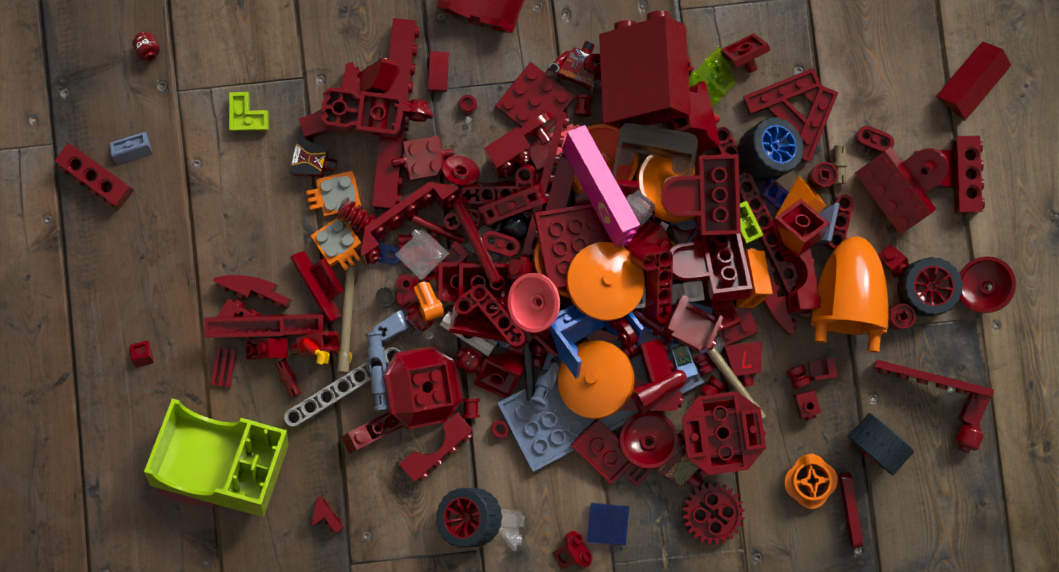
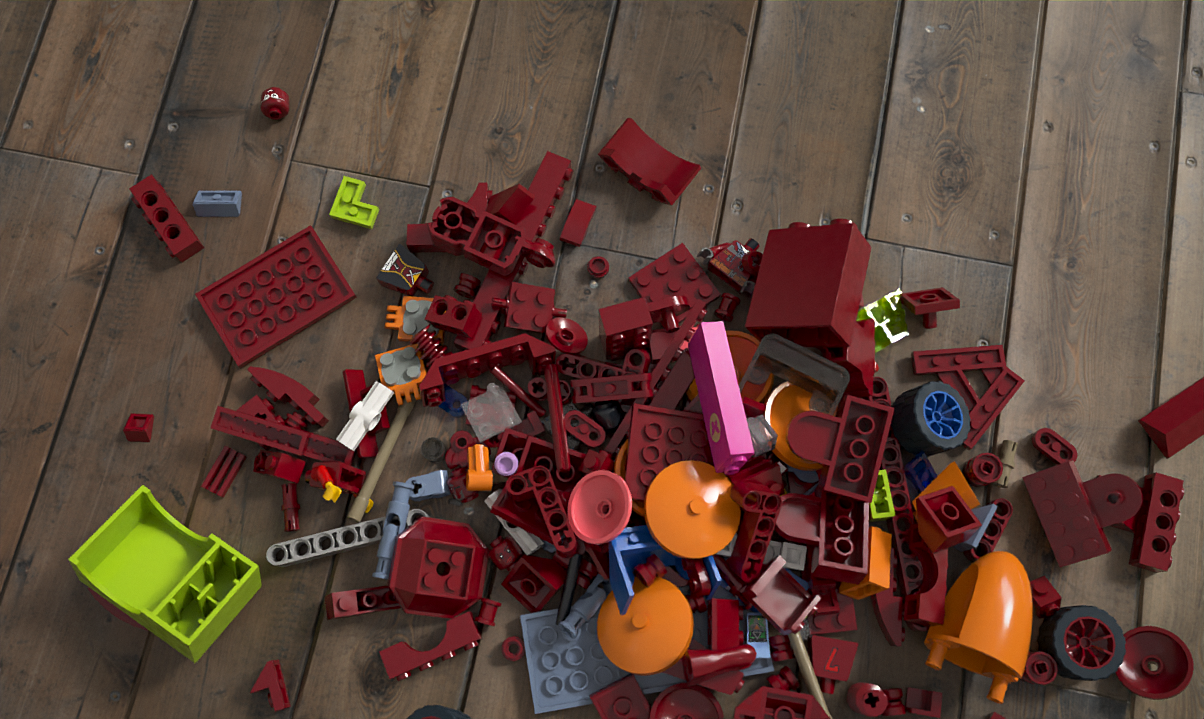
camera: 20 degrees right, 10 degrees down
none -> dark red plate [195,225,357,368]
none -> dark red plate [285,411,307,430]
none -> white piece [336,381,394,451]
none -> dark red brick [424,295,482,339]
none -> dark red wheel [454,273,481,299]
none -> lavender plate [494,452,518,476]
none -> dark red wheel [633,554,667,588]
none -> dark red piece [846,682,888,717]

